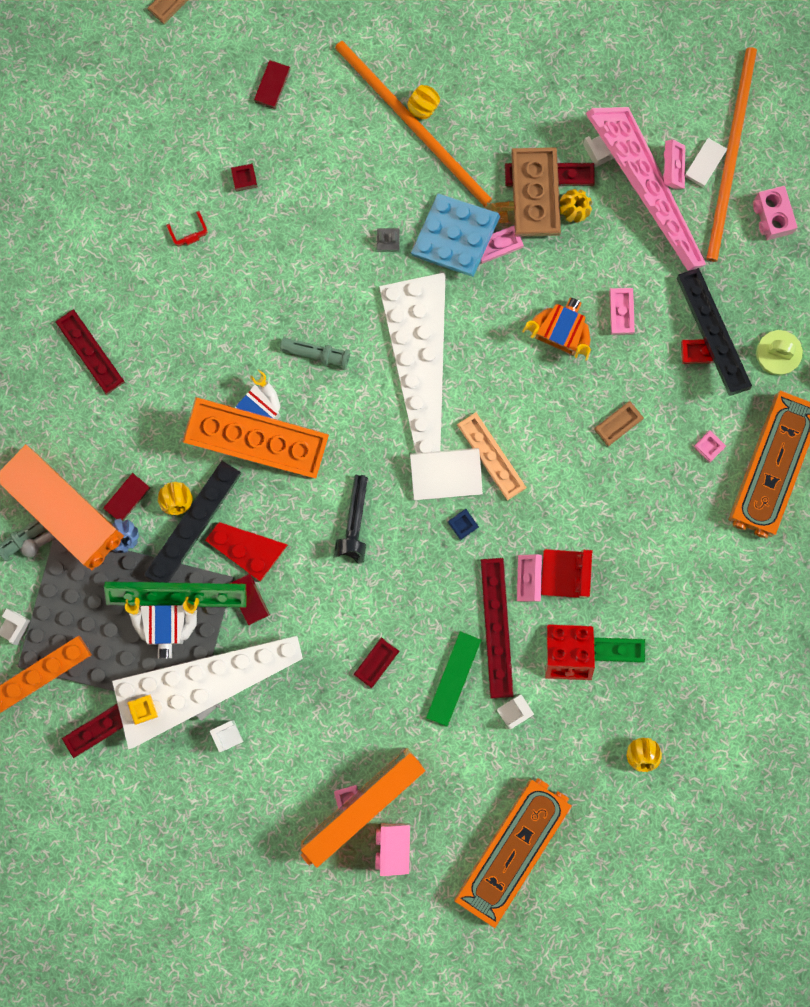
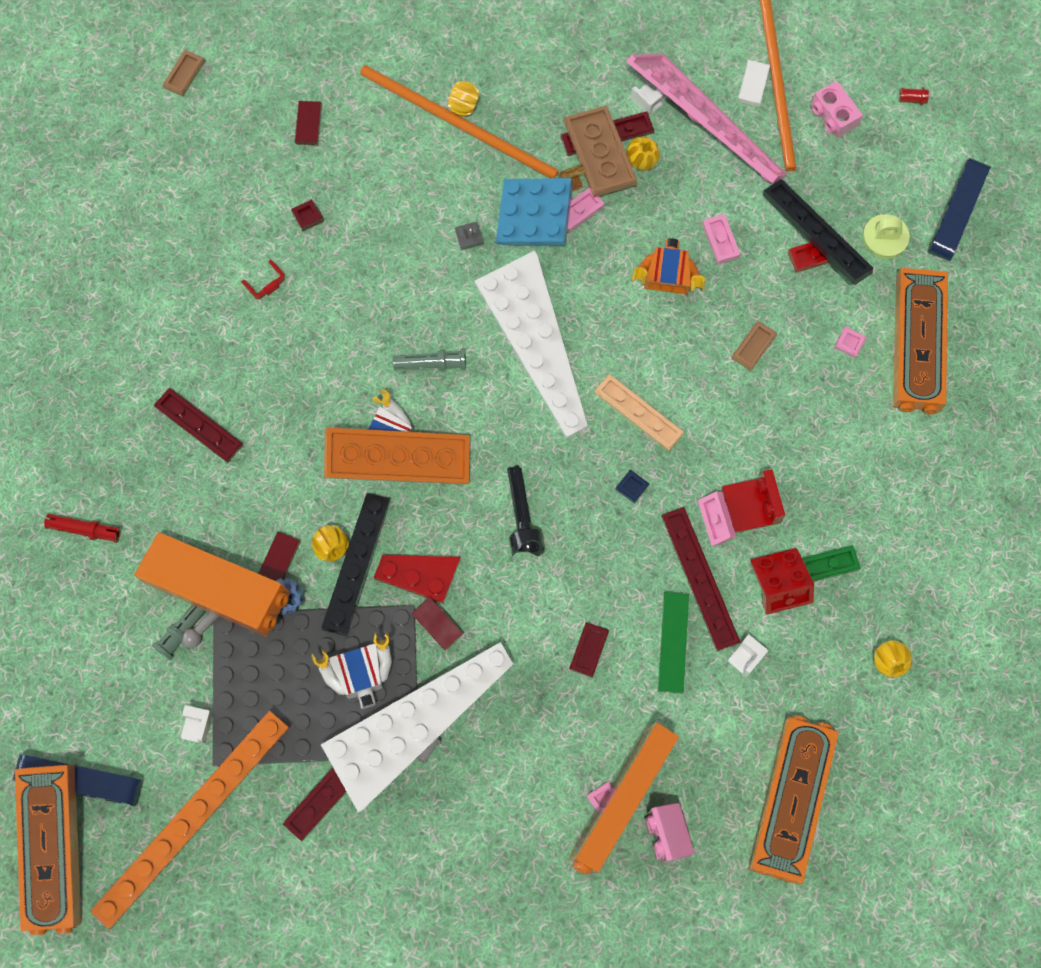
camera: 20 degrees left, 10 degrees down
green tile [104,582,247,607] -> none
yellow tile [127,694,158,725] -> none
white panel [210,720,244,752] -> none
white tile [410,448,483,500] -> none
bright pink plate [663,139,685,190] -> none

